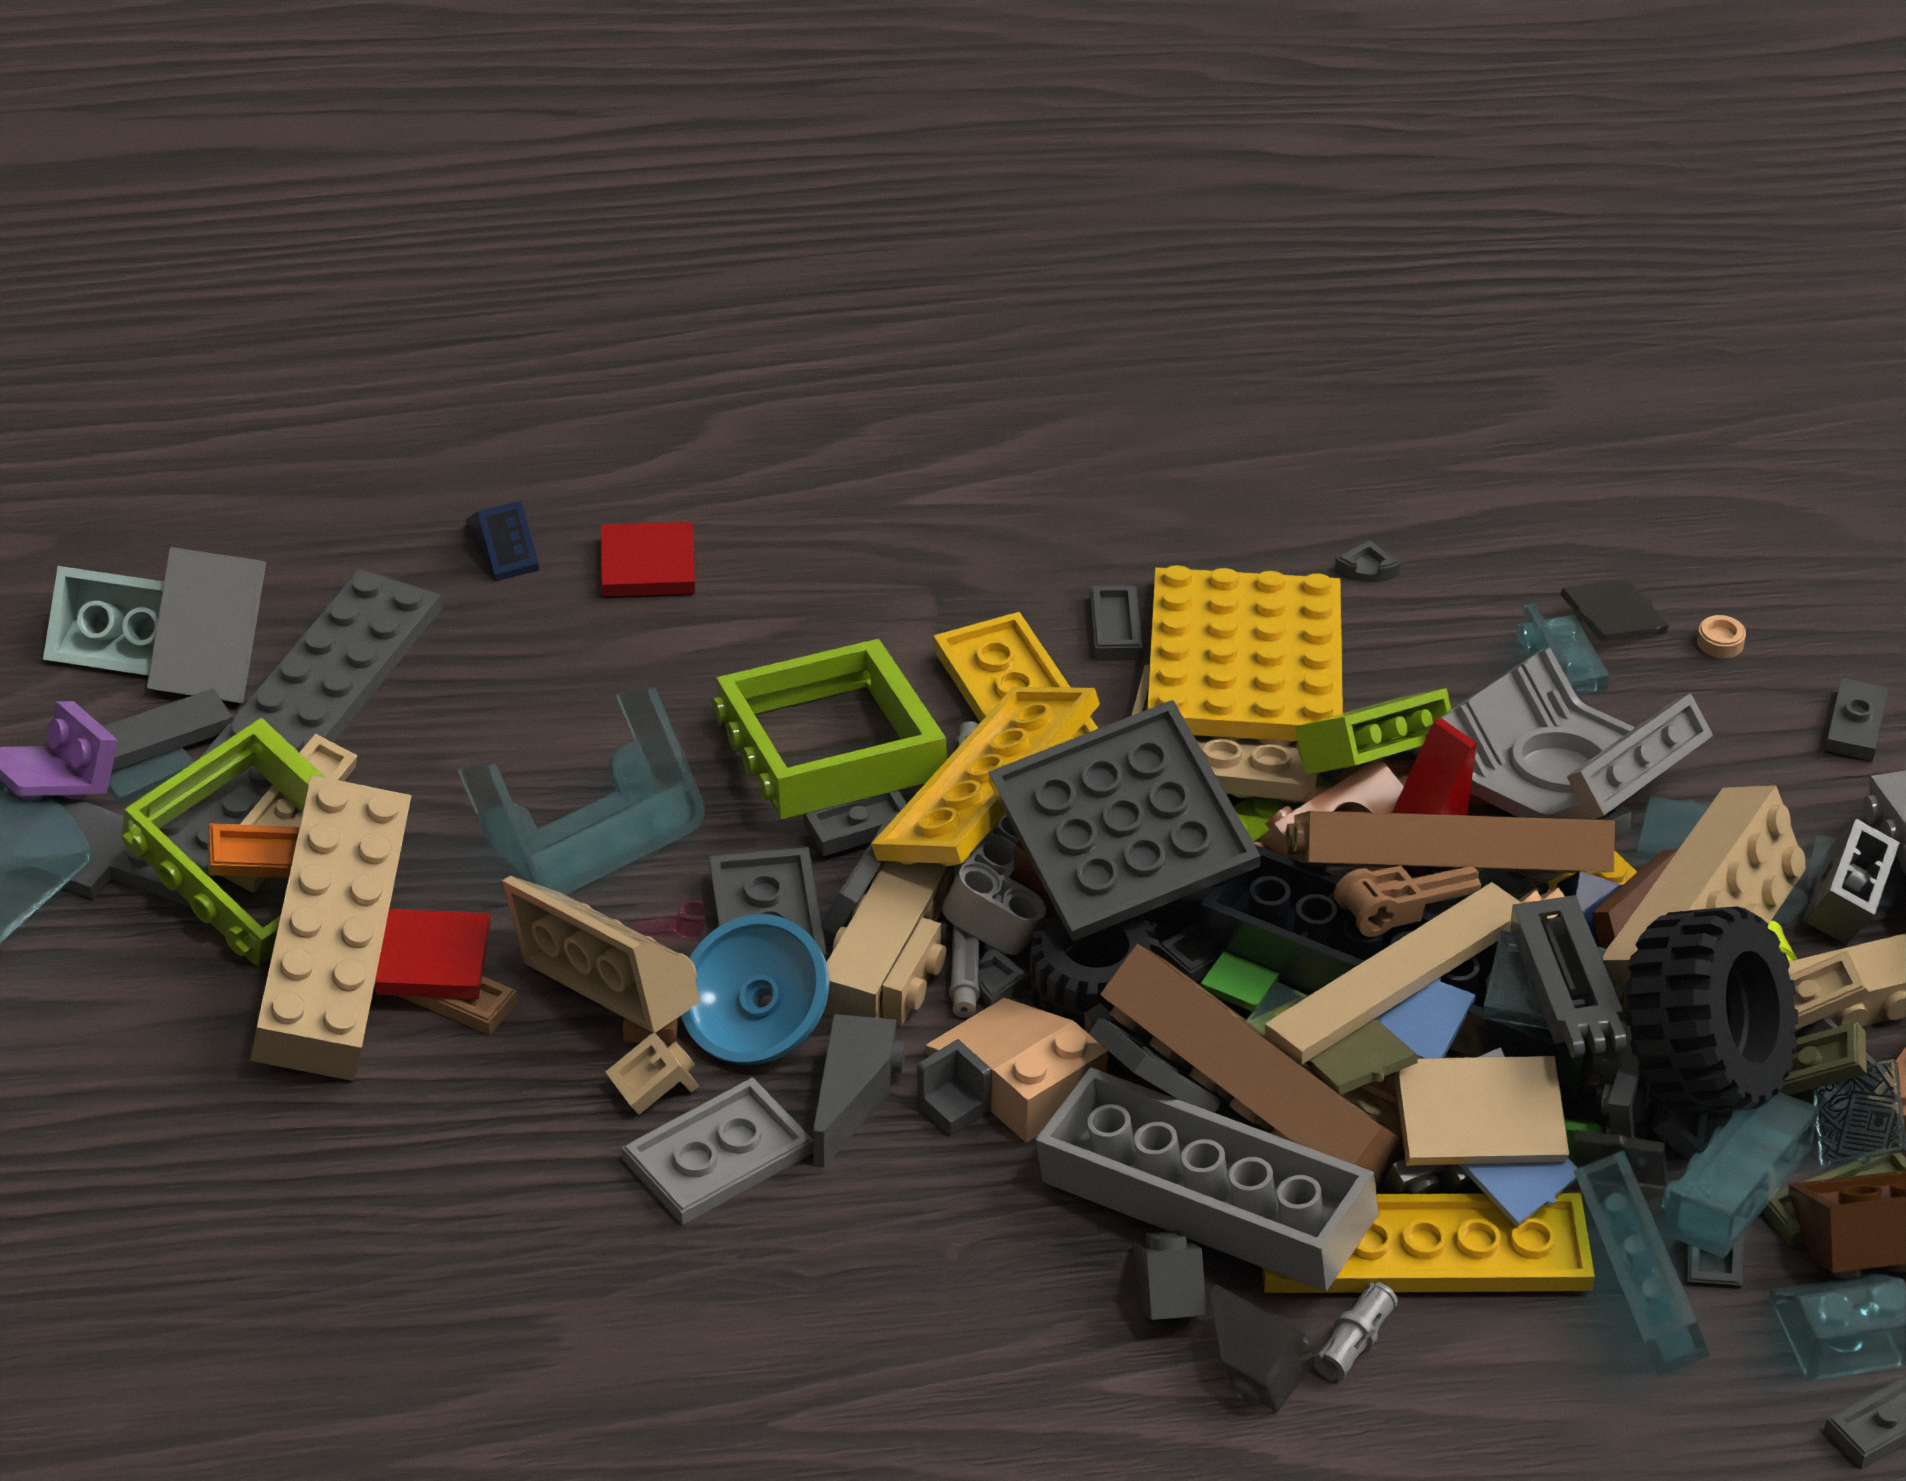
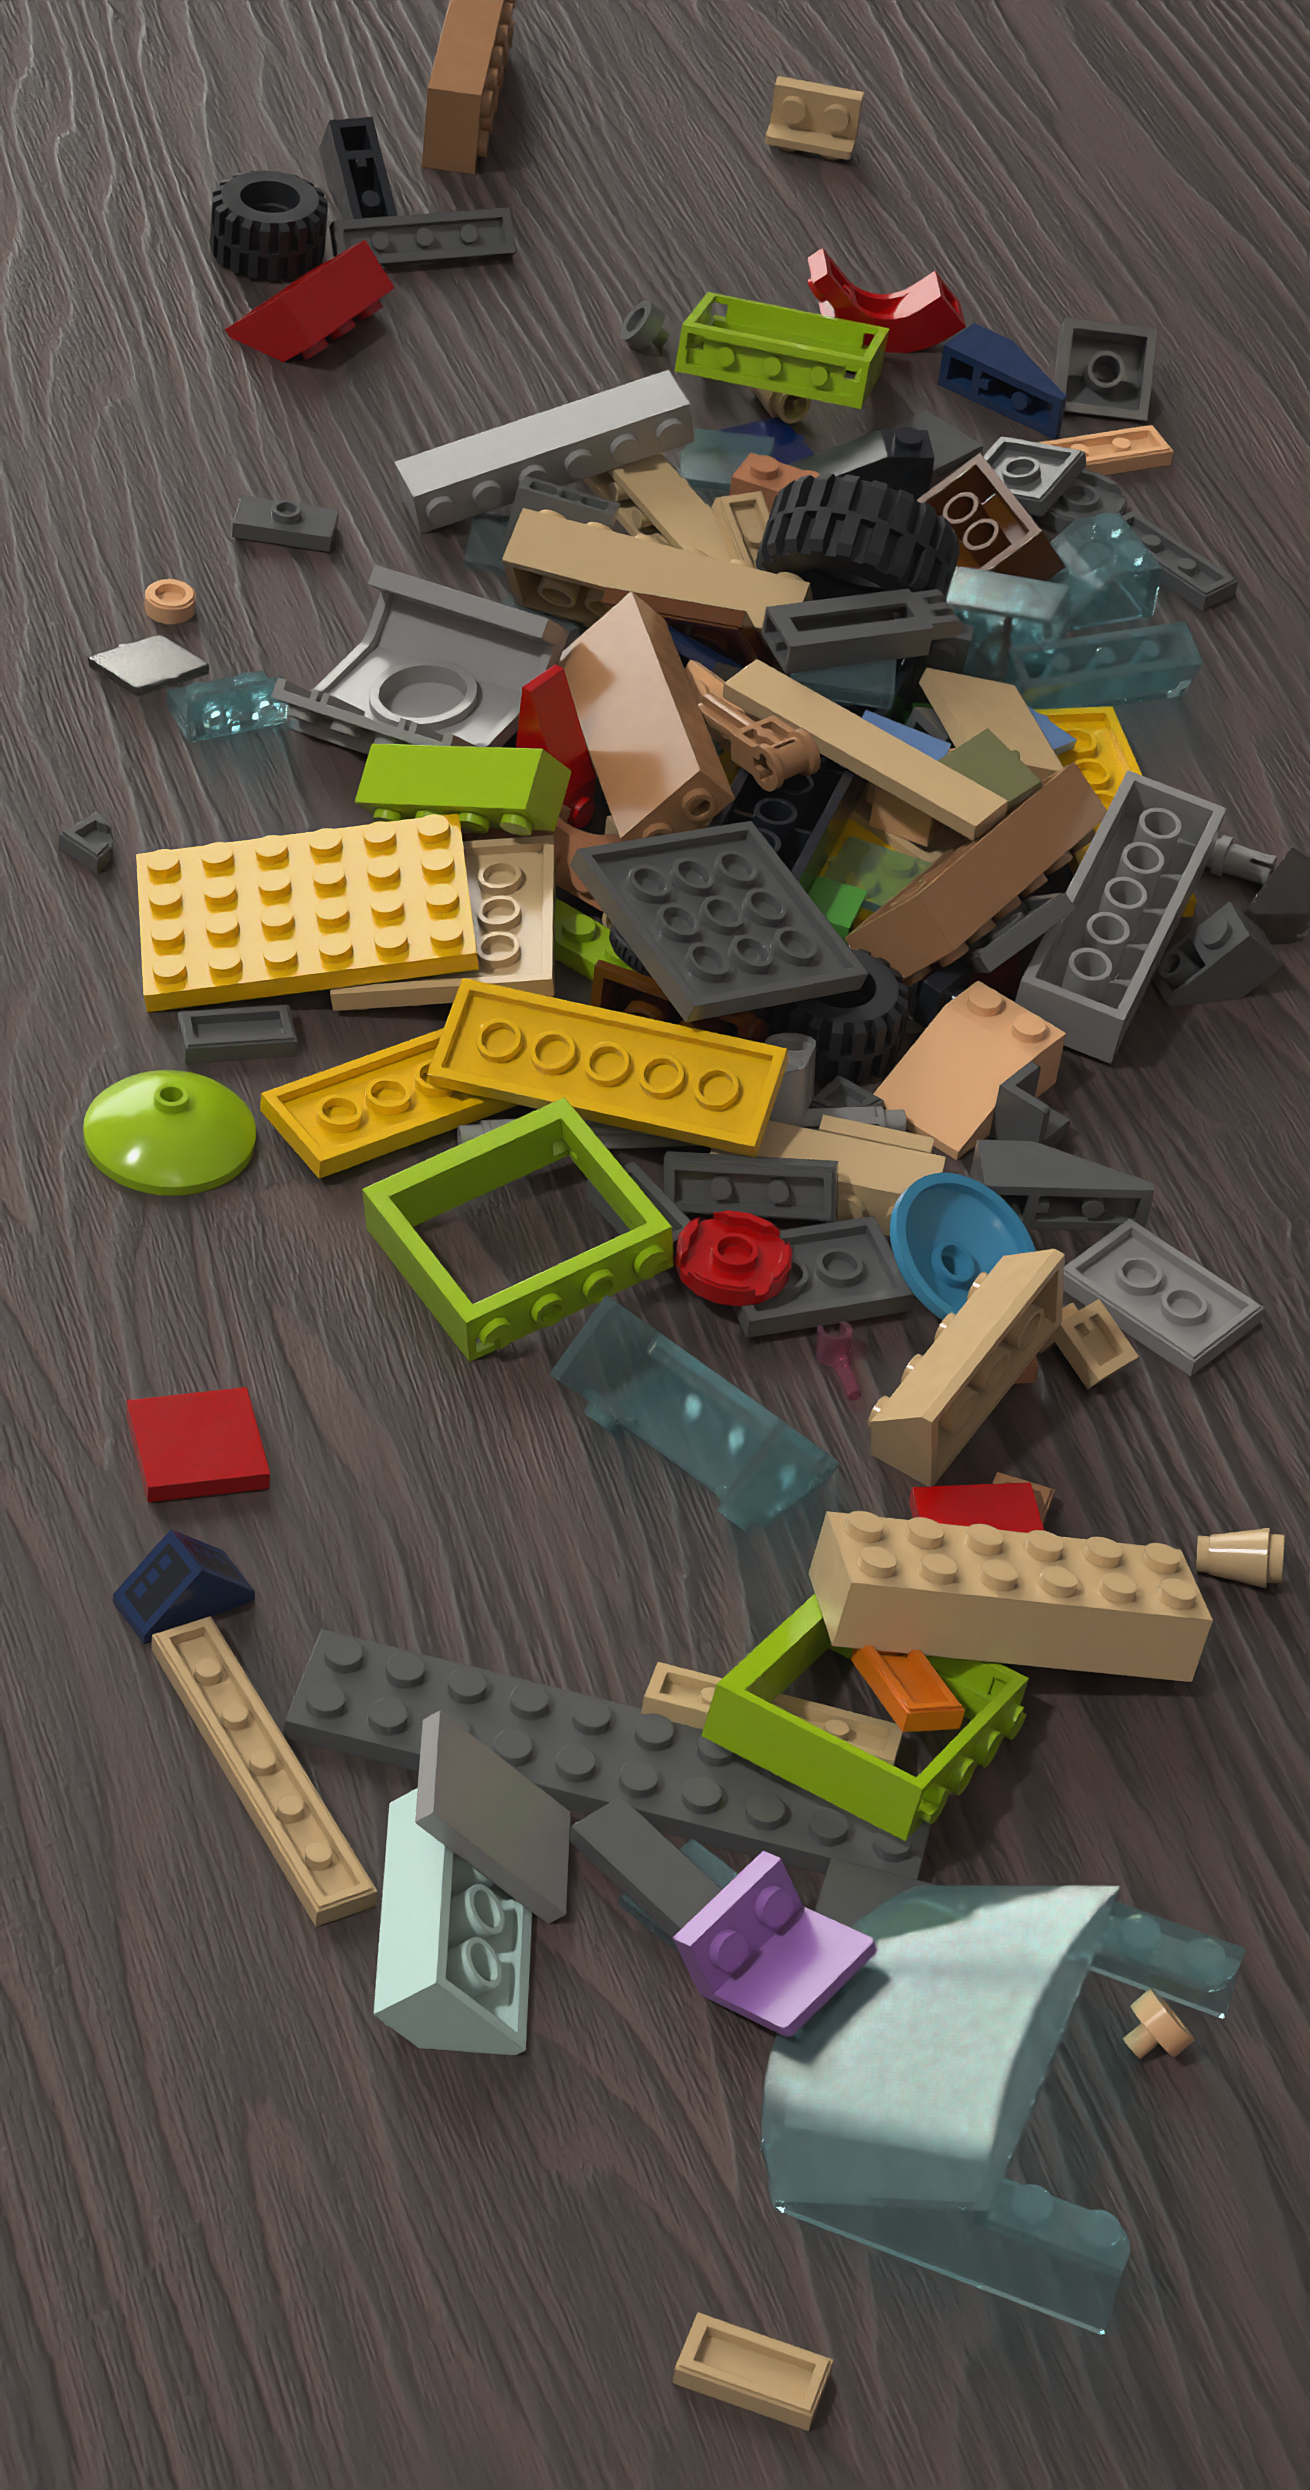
camera: 105 degrees left, 0 degrees up
none -> lime dish [83,1070,256,1196]
none -> tan tile [151,1616,378,1927]
none -> red tile [674,1210,792,1306]
none -> tan cone [1196,1528,1285,1589]

